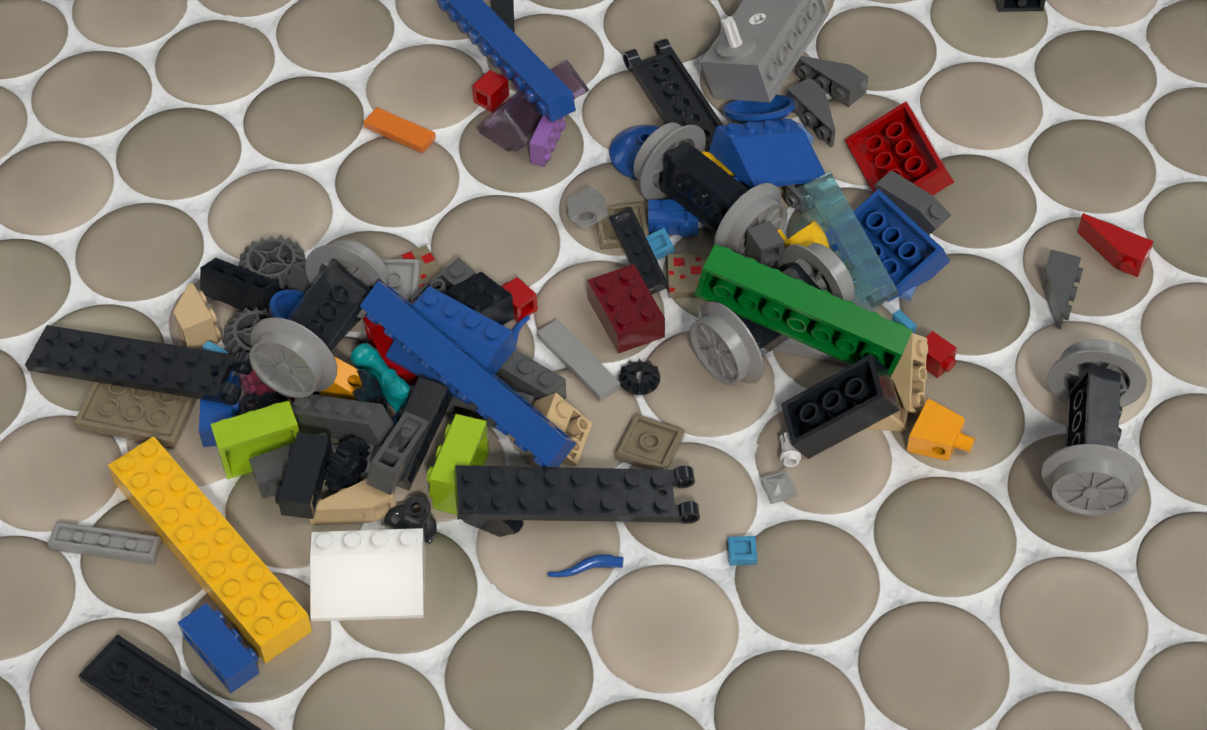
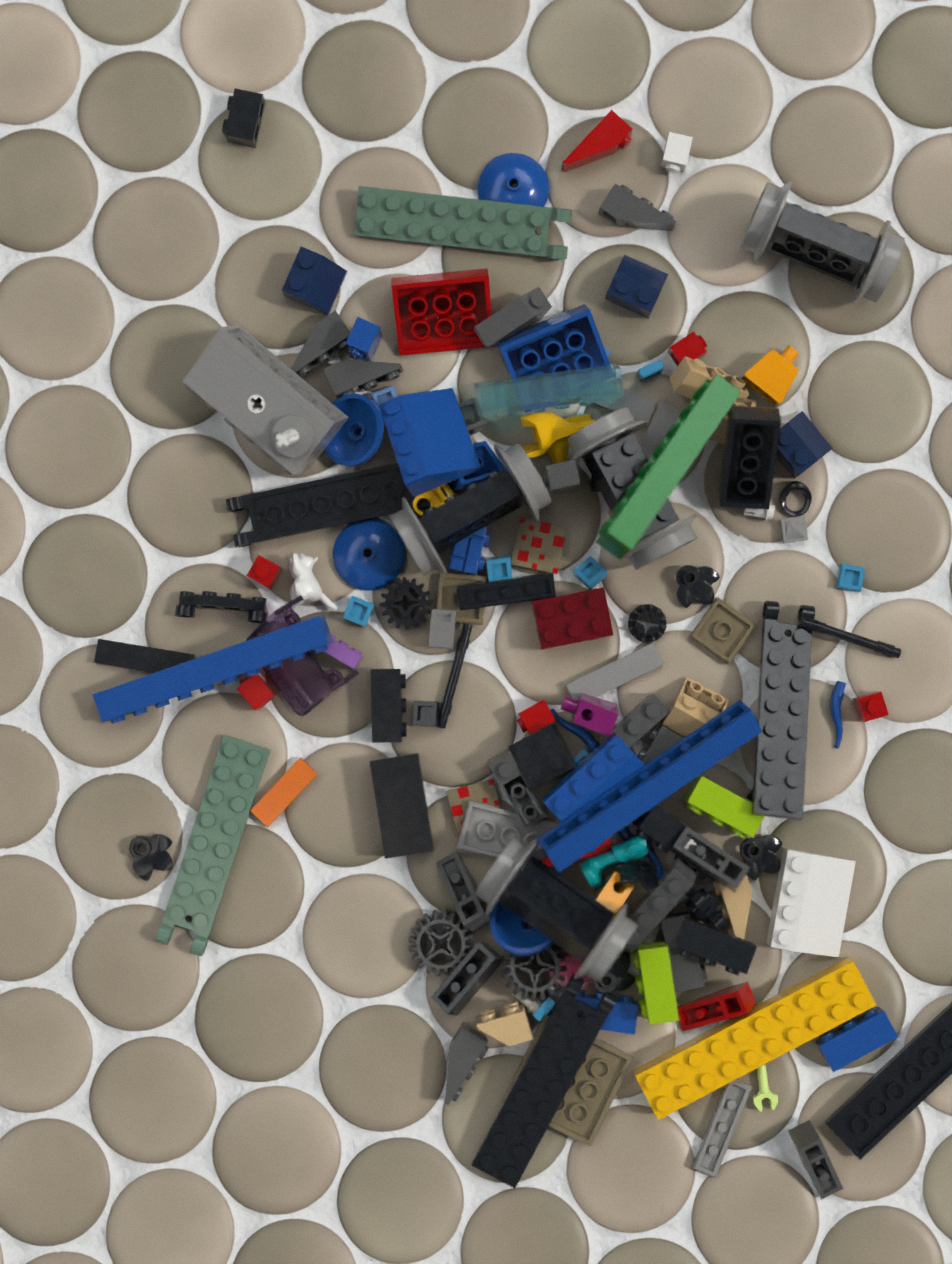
camera: 75 degrees left, 35 degrees up
none -> black plate [129,834,173,881]
none -> sand green hinge [155,735,271,956]
none -> black plate [175,591,268,623]
none -> red brick [247,555,283,589]
none -> dark blue slope [282,246,347,315]
none -> white animal [289,553,338,611]
none -> dark azure plate [343,596,375,627]
none -> blue brick [346,317,382,361]
none -> sand green hinge [354,186,573,259]
none -> black brick [369,753,434,859]
none -> black brick [371,669,407,743]
none -> black gear [379,577,432,630]
none -> black plate [412,701,440,727]
none -> black piece [438,623,473,729]
none -> dark grey slope [445,1023,489,1105]
none -> blue dish [478,153,549,207]
none -> magenta torso [560,693,619,736]
none -> dark azure plate [573,556,608,590]
none -> dark blue slope [605,255,668,319]
none -> white brick [661,132,693,173]
none -> black plate [676,565,720,608]
none -> red slope [677,982,757,1031]
none -> yellowish green bar [752,1064,778,1112]
none -> dark blue slope [776,411,833,479]
none -> black piece [779,481,812,517]
none -> dark grey slope [788,1120,843,1200]
none -> black piece [799,617,901,659]
none -> red brick [852,691,889,722]

